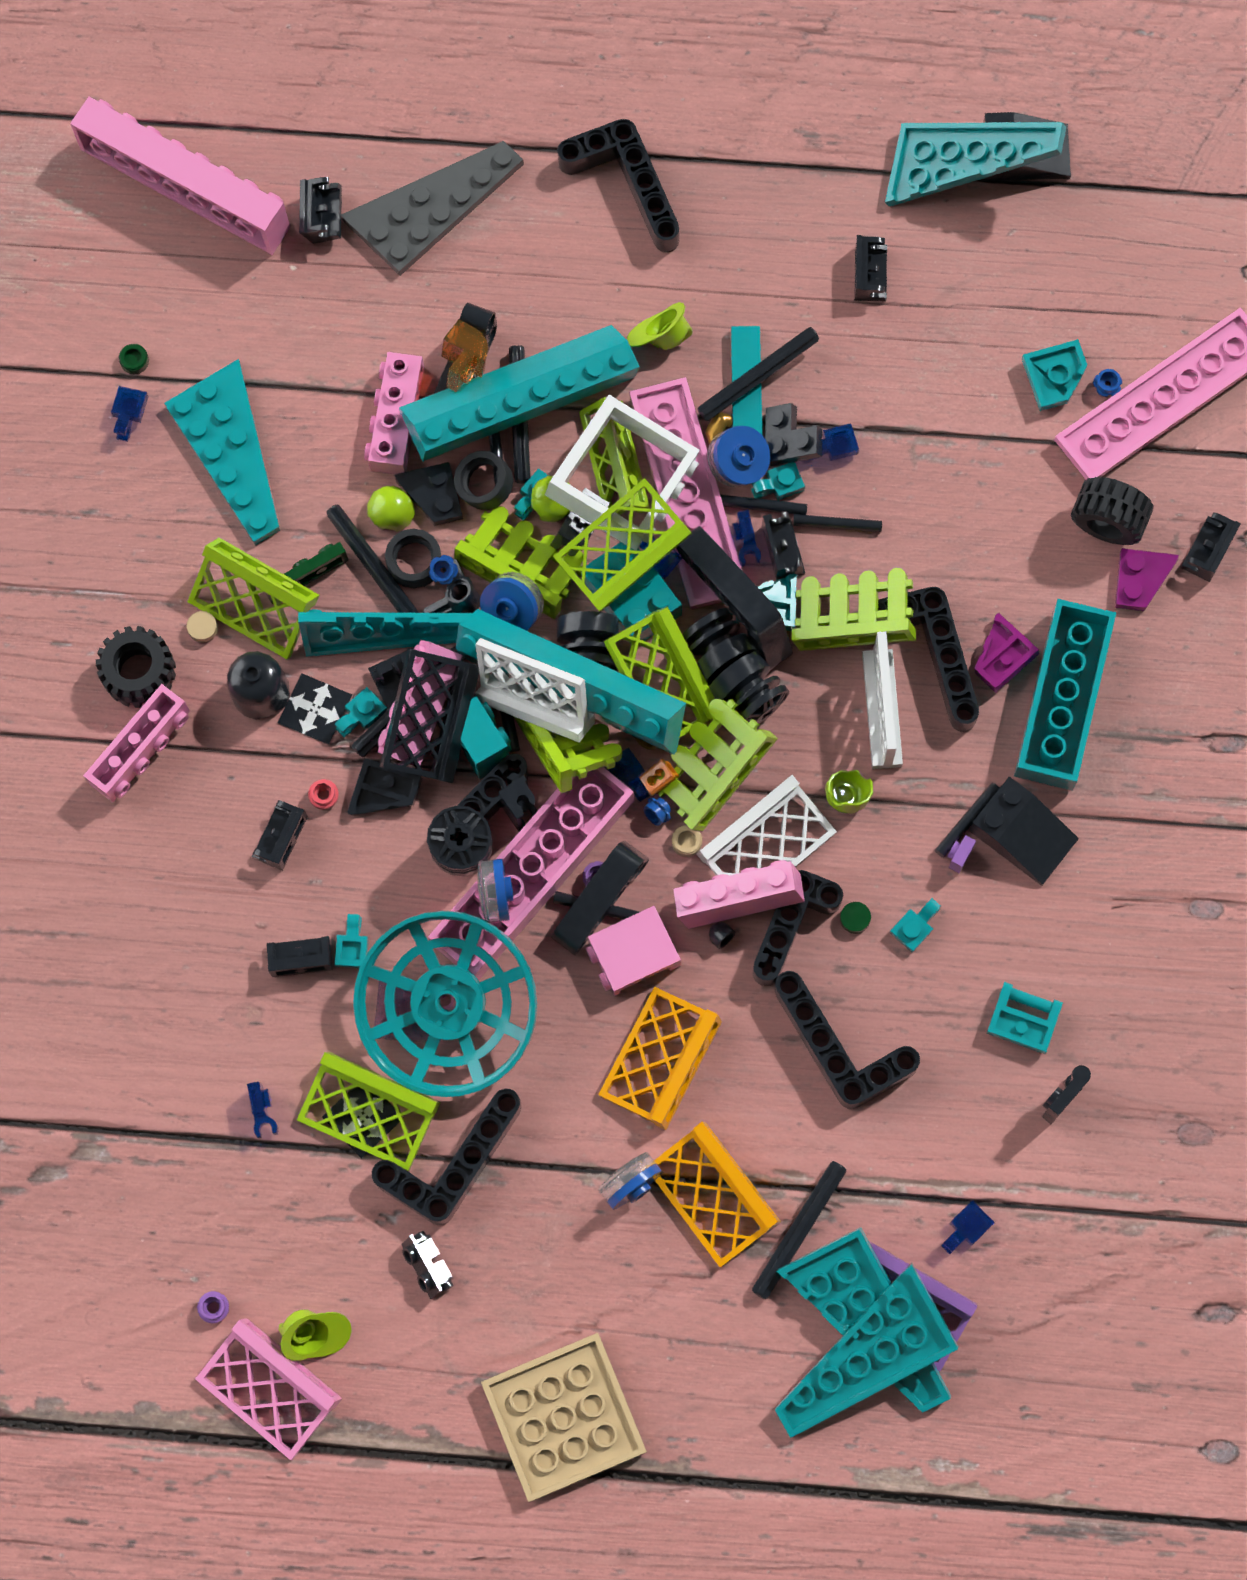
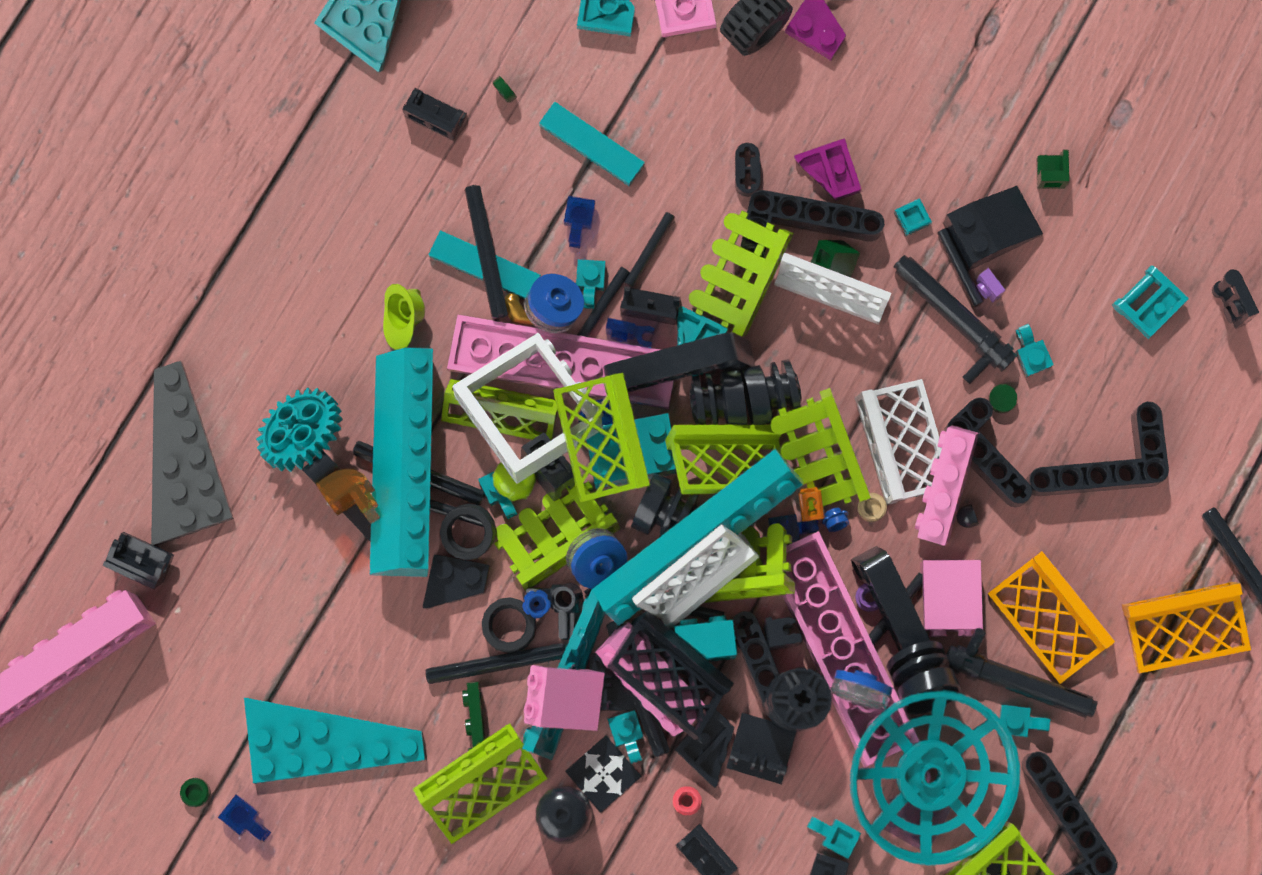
camera: 65 degrees left, 5 degrees up
tan tile [187,611,218,643] -> none
bright pink brick [364,352,424,474] -> none
lime hair [367,486,415,532] -> none
black beam [557,119,679,252] -> none
piece [598,1152,663,1210] -> none
black plate [765,403,822,466] -> none
lime hair [825,770,874,814] -> none
teal brick [1014,599,1116,791] -> none
none -> teal gear [256,388,343,472]
none -> dark green tile [492,76,517,103]
none -> bright pink panel [524,665,604,731]
none -> teal tile [539,101,645,186]
none -> black hinge [726,713,796,785]
none -> black beam [735,142,761,197]
none -> dark green panel [811,240,860,277]
none -> black wheel [886,641,962,715]
none -> black cylinder [893,255,1018,384]
none -> teal tile [894,198,932,236]
none -> black cylinder [946,628,1098,718]
none -> teal plate [999,705,1051,738]
none -> dark green panel [1036,150,1069,189]

